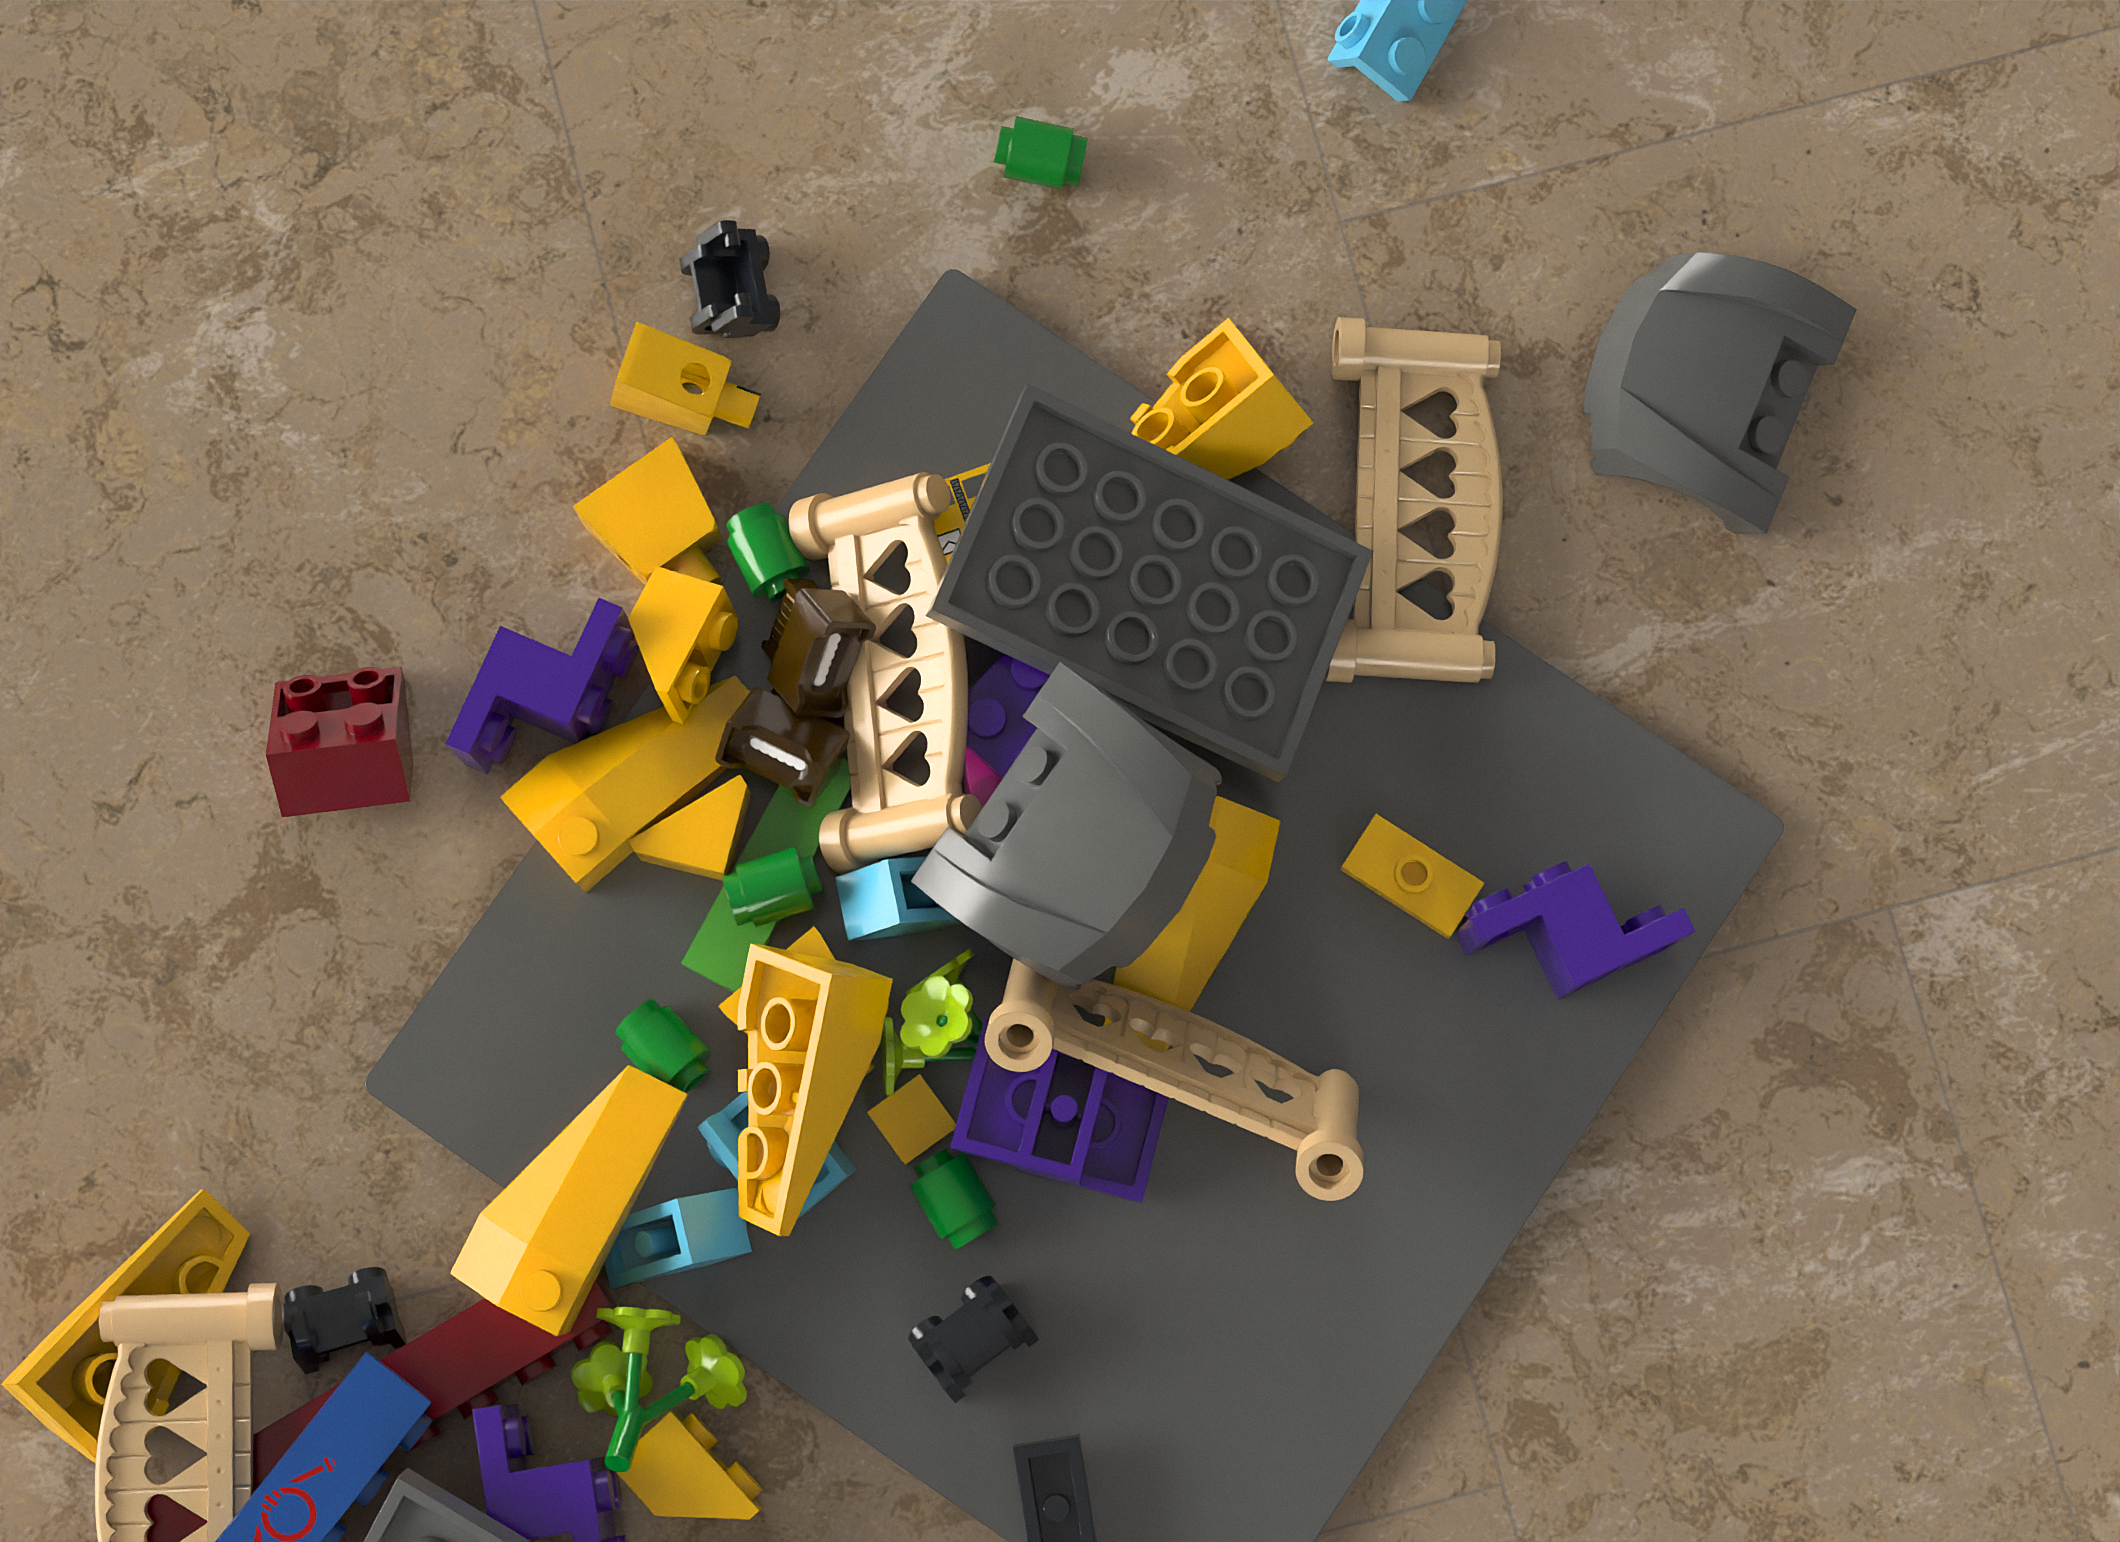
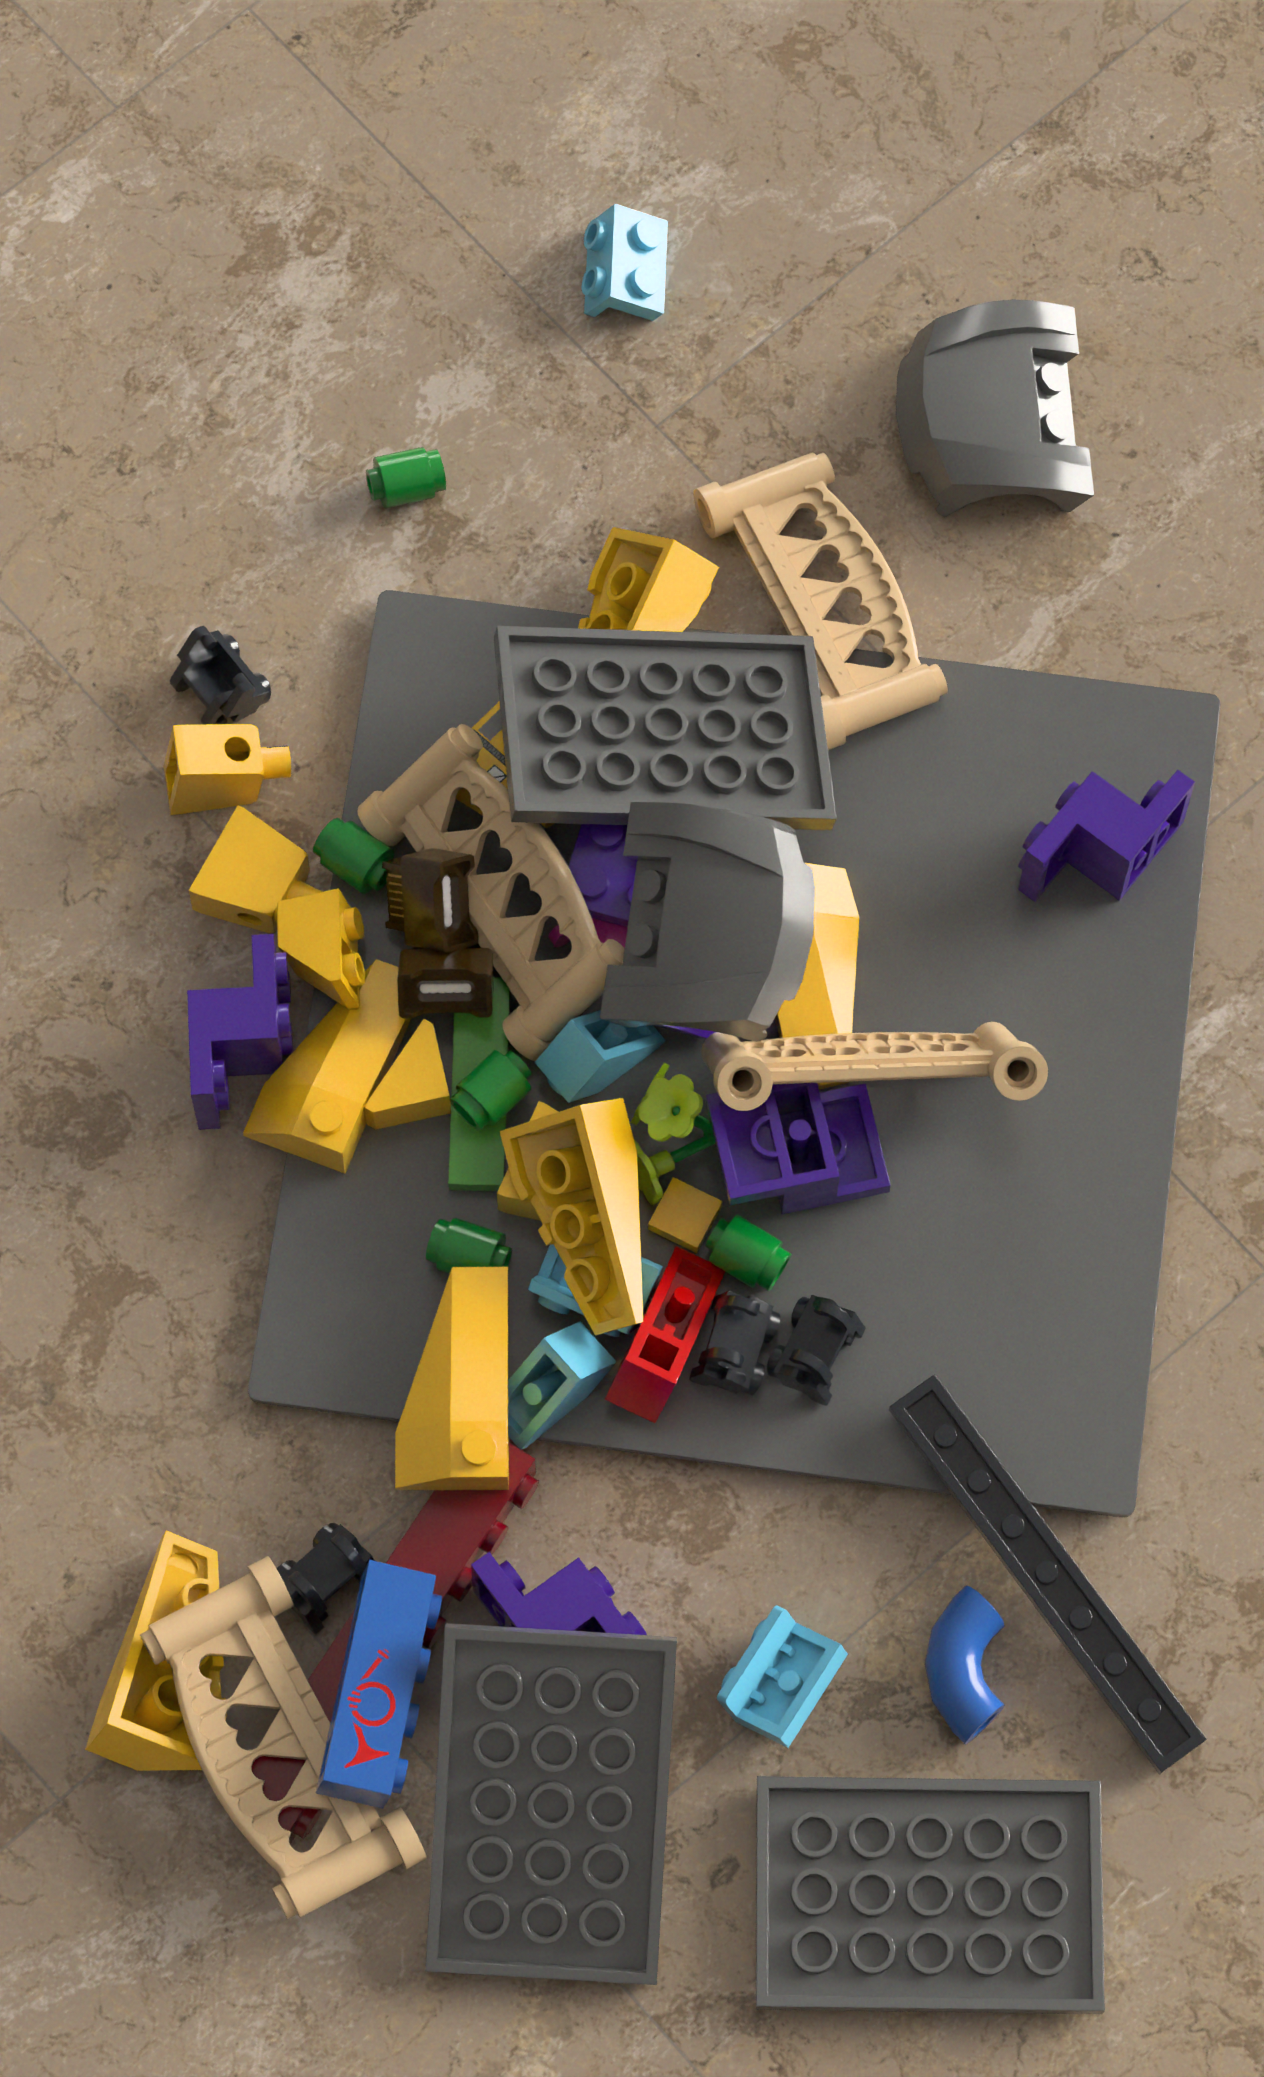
camera: 25 degrees left, 10 degrees down
dark red slope [266,667,413,817] -> none
lime plant [571,1307,747,1473] -> none
yellow slope [616,1411,764,1520] -> none
yellow plate [1340,814,1485,939] -> none
none -> red slope [605,1246,725,1423]
none -> black piece [689,1290,780,1395]

